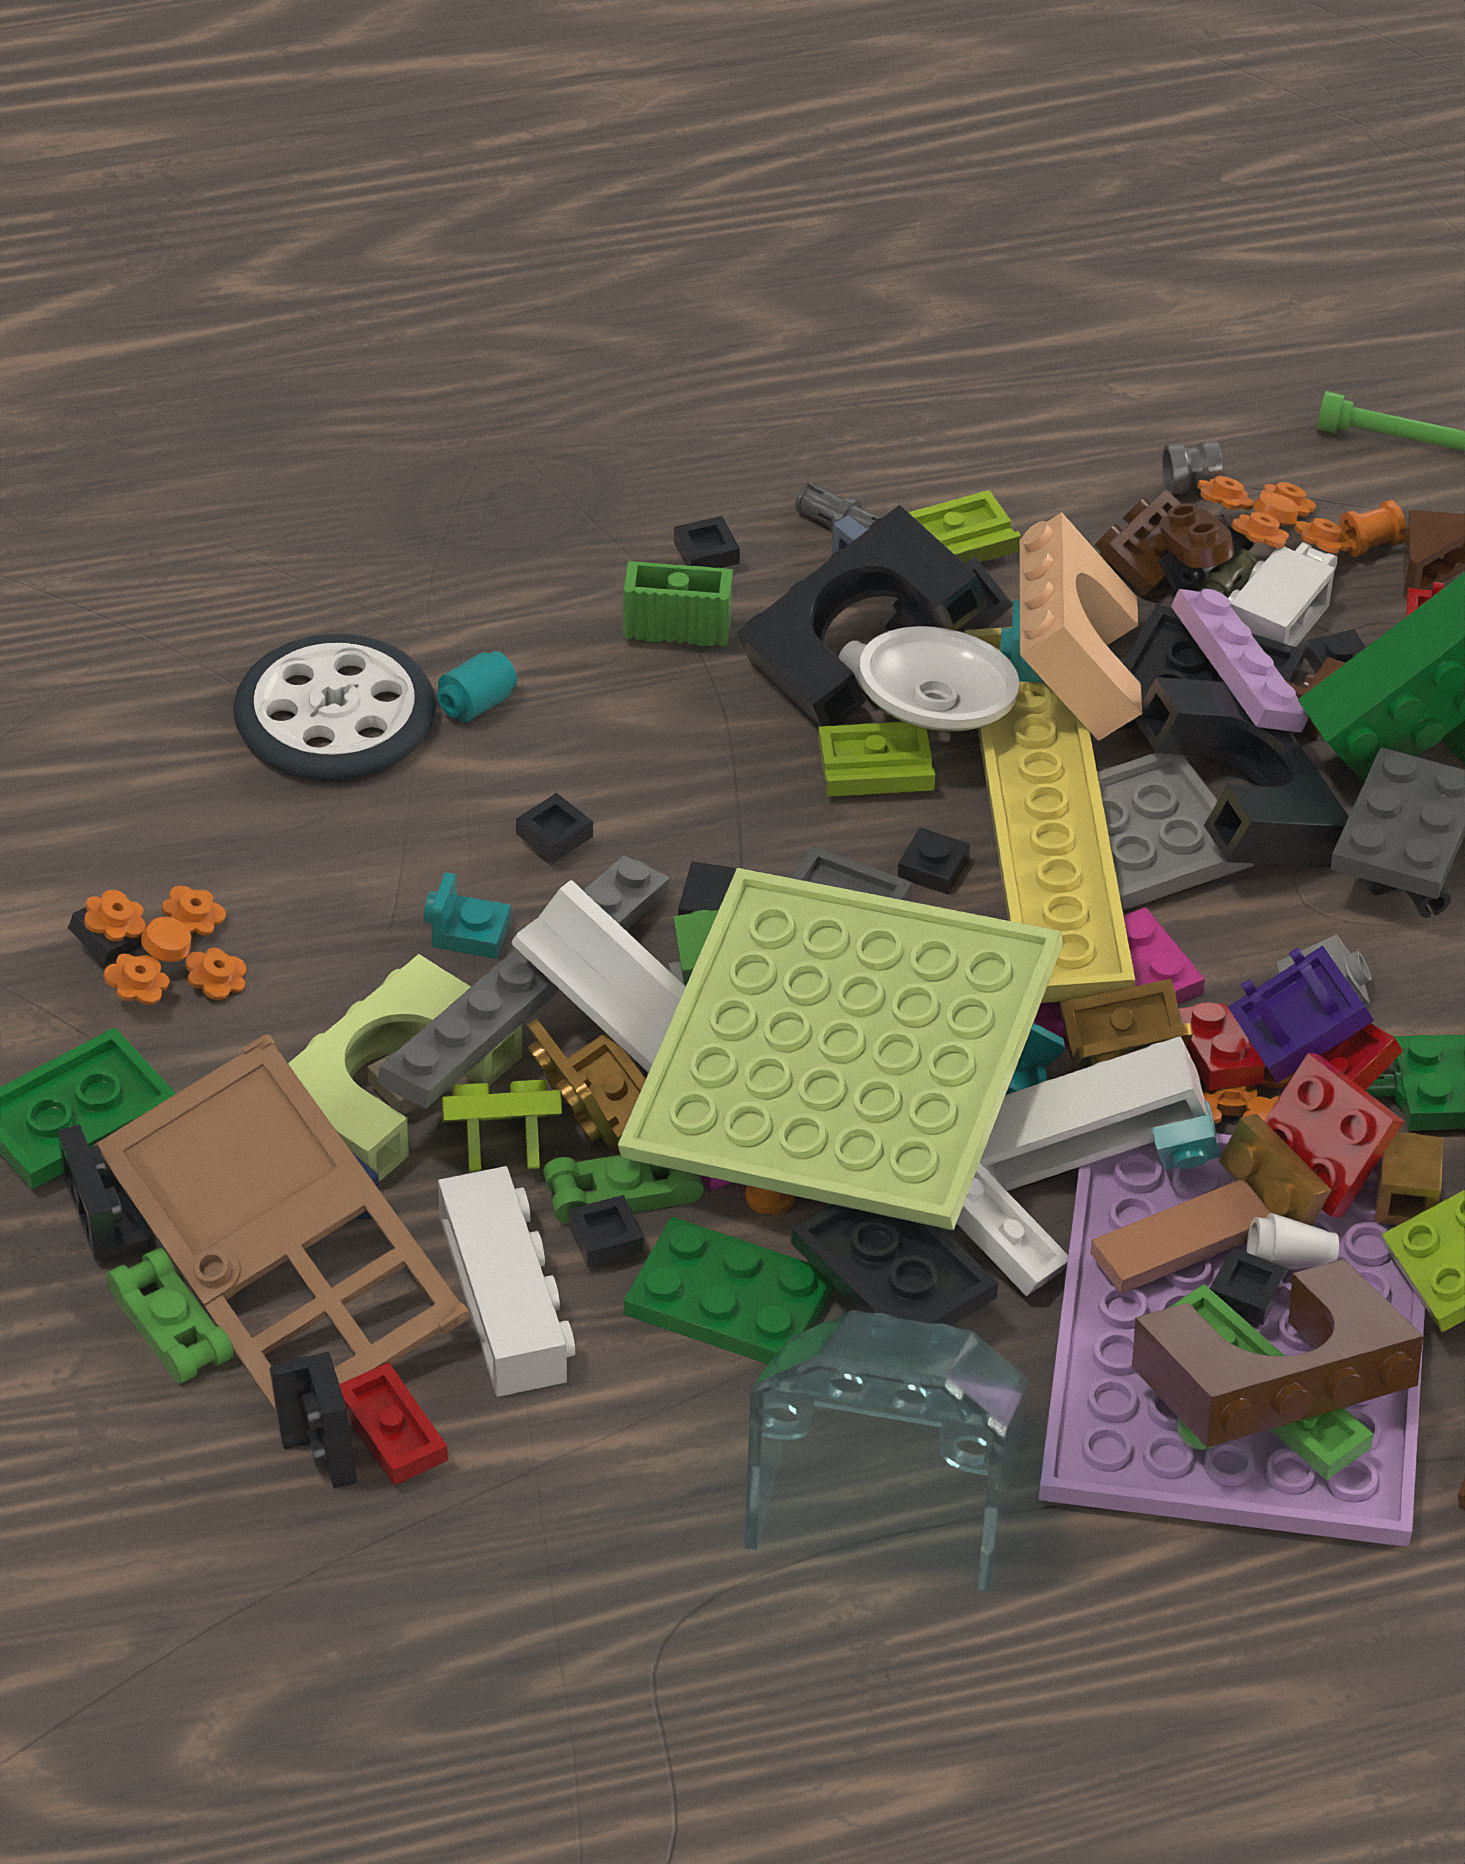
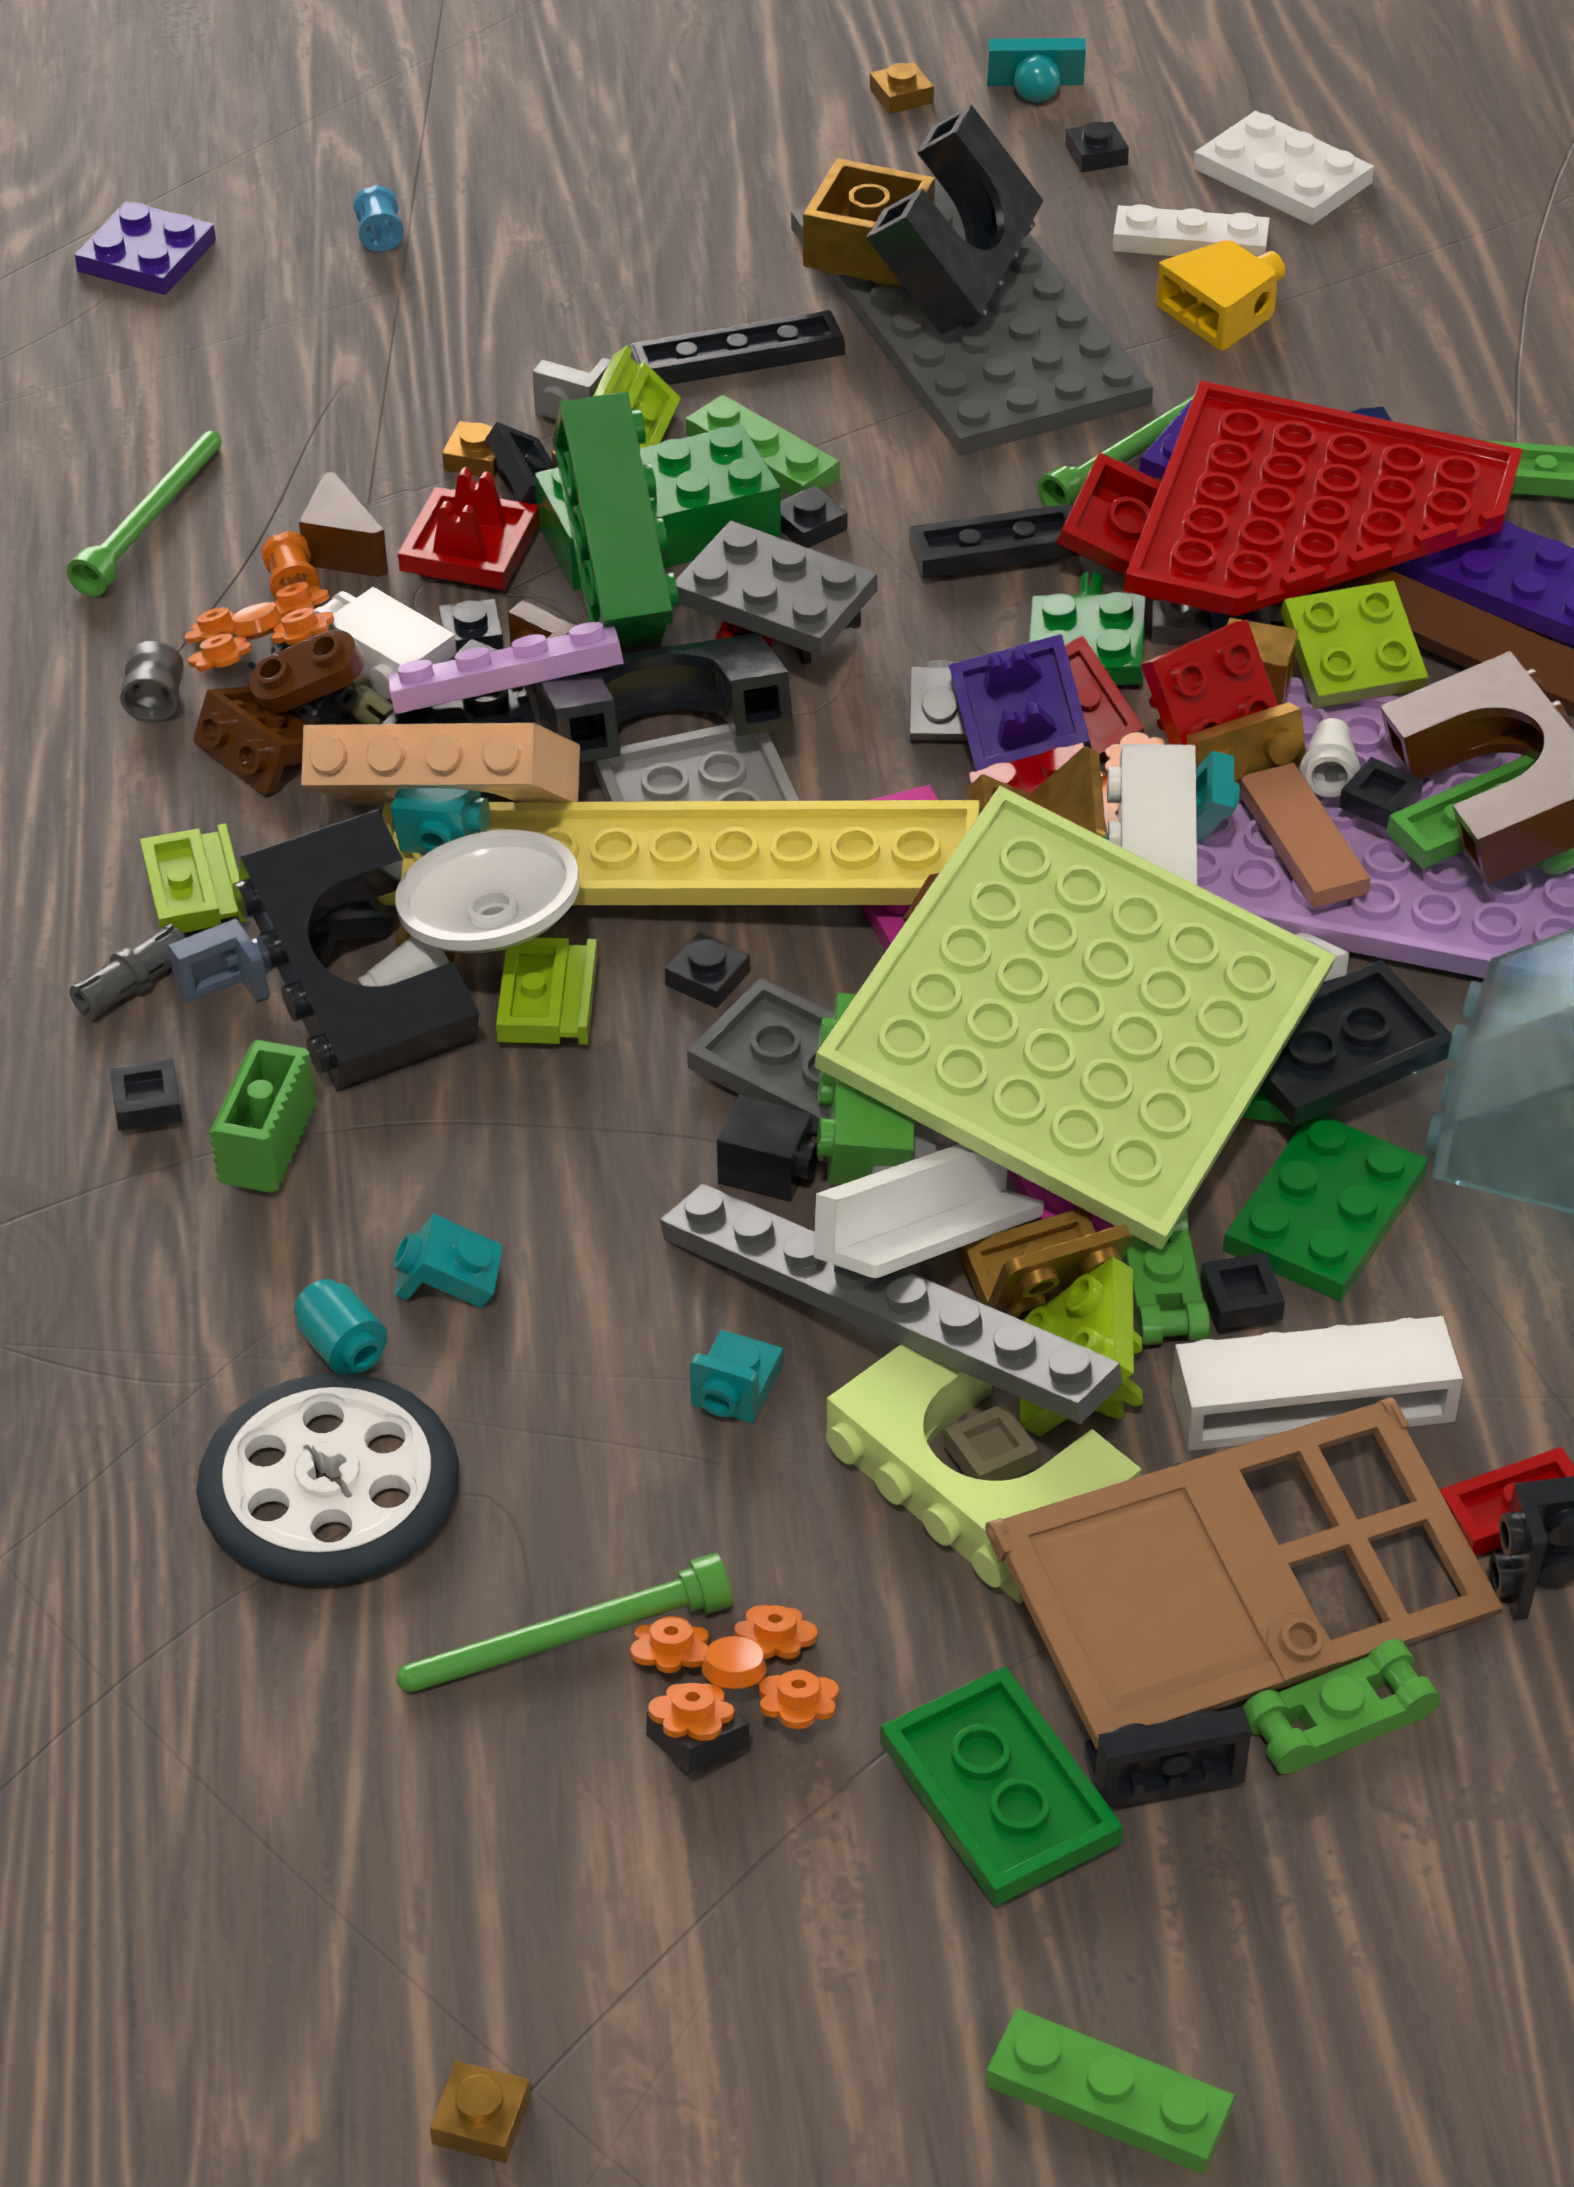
camera: 80 degrees left, 0 degrees up
black plate [516,793,593,863] -> none
none -> teal bracket [392,1213,503,1308]
none -> bright green piece [396,1552,734,1693]

